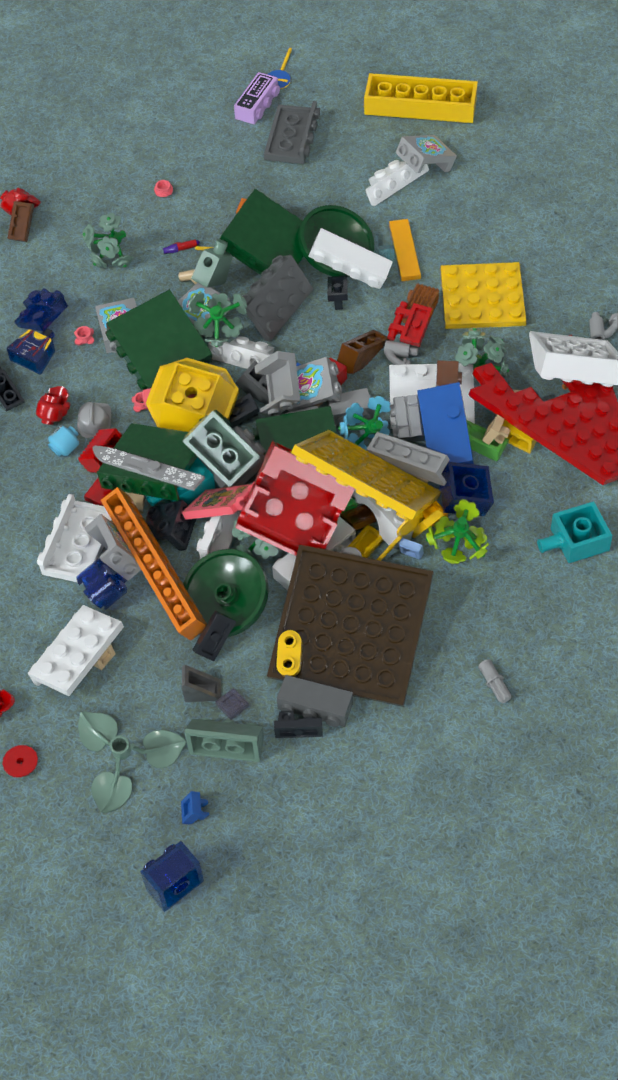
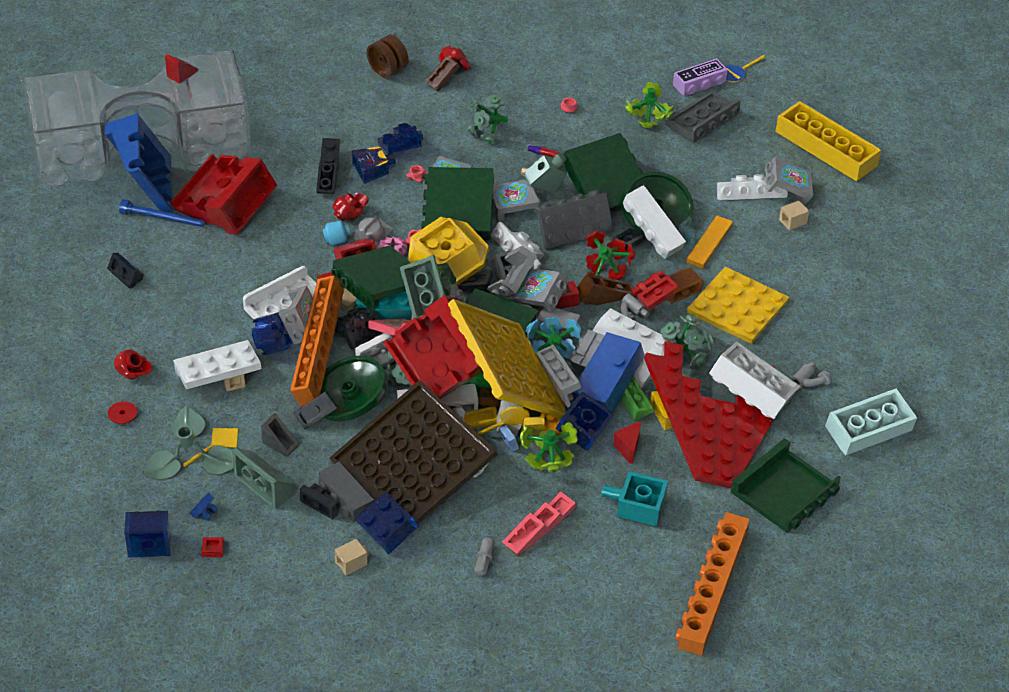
camera: 30 degrees right, 10 degrees down
light grey piece [92,445,205,491] -> none
sand green plant [188,292,247,347] -> none
tile [216,688,249,720] -> none
yellow plate [277,630,302,677] -> none
reddish brown brick [436,360,462,387] -> none
tan tile [482,414,510,445] -> none
none -> yellow piece [183,428,238,467]
none -> red tile [201,537,224,557]
none -> tan brick [334,539,369,575]
none -> clear blue brick [355,491,418,554]
none -> bright pink gear [378,236,408,256]
none -> coral slope [502,491,577,555]
none -> red plant [585,231,636,280]
none -> red slope [613,422,641,464]
none -> lime plant [625,82,674,129]
none -> tan brick [779,201,809,230]

